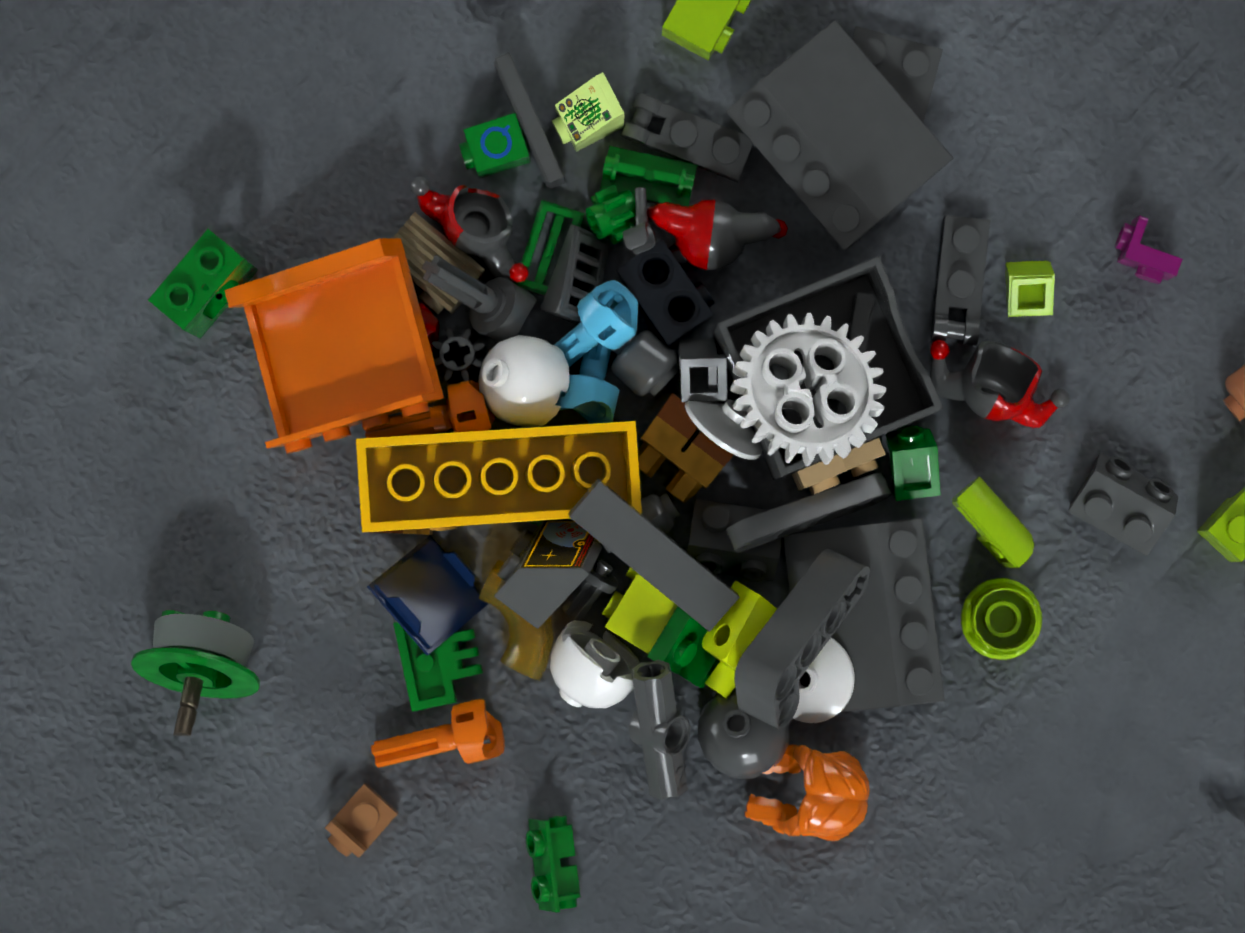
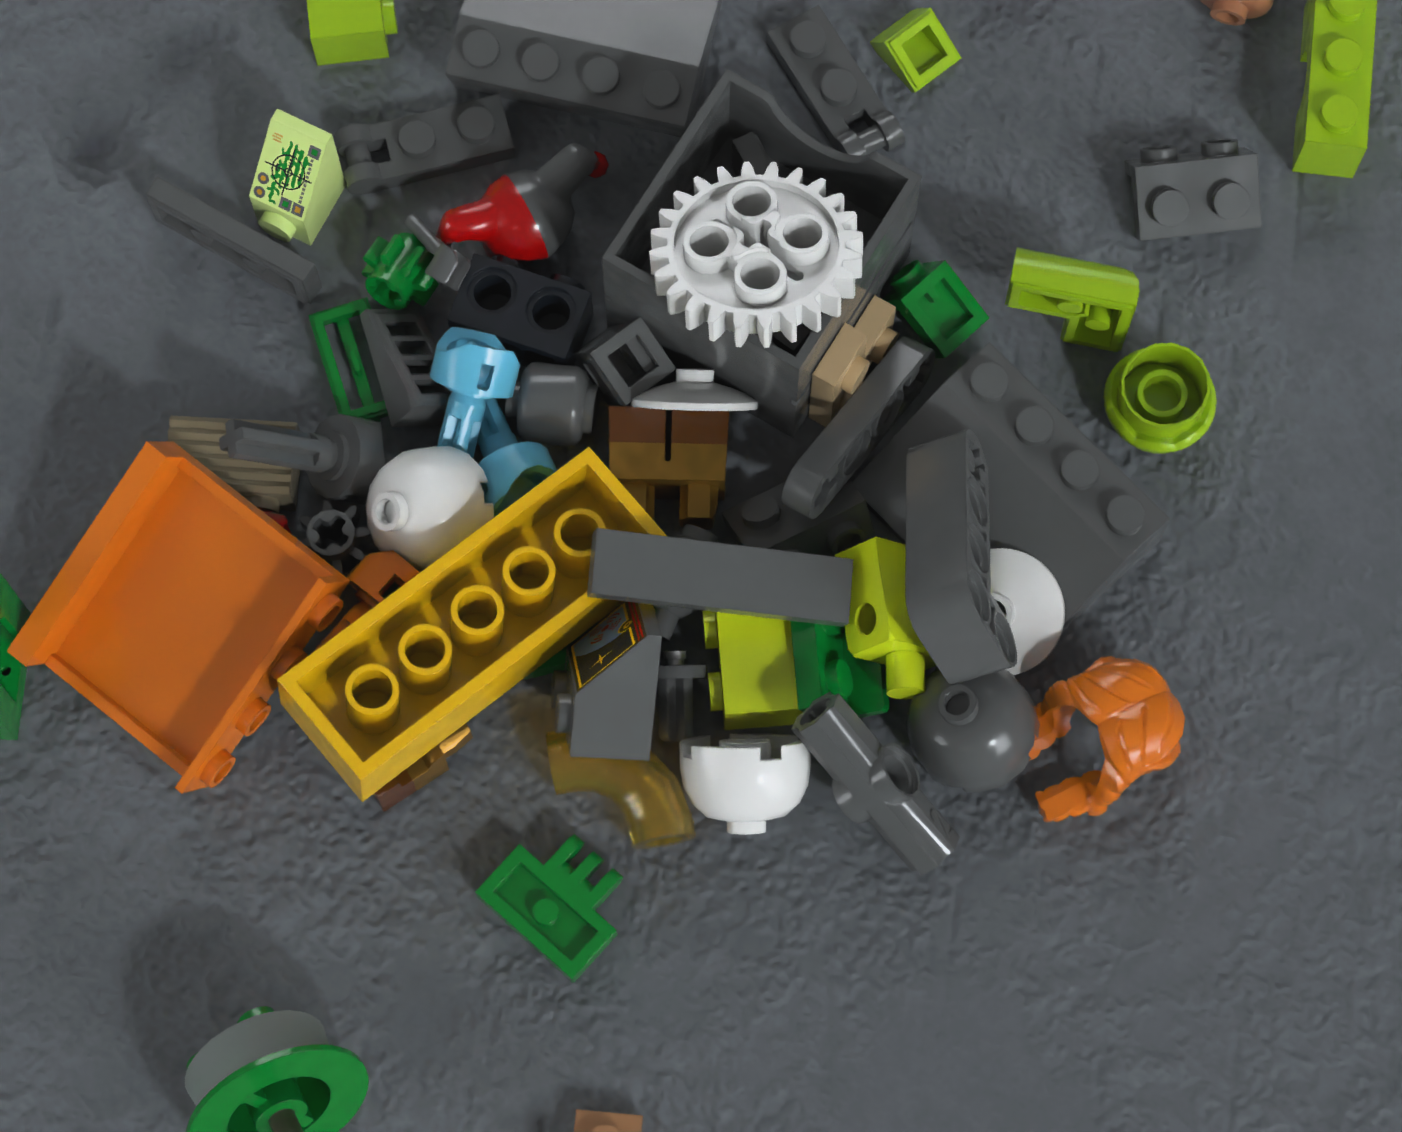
camera: 35 degrees left, 15 degrees down
dark blue piece [367,535,489,656] -> none
orange piece [371,699,505,768] -> none
dark grey piece [410,177,529,283] -> none
green brick [459,113,531,179] -> none
green hinge [526,815,581,913] -> none
green hinge [600,145,697,206] -> none
dark grey piece [930,340,1070,428] -> none

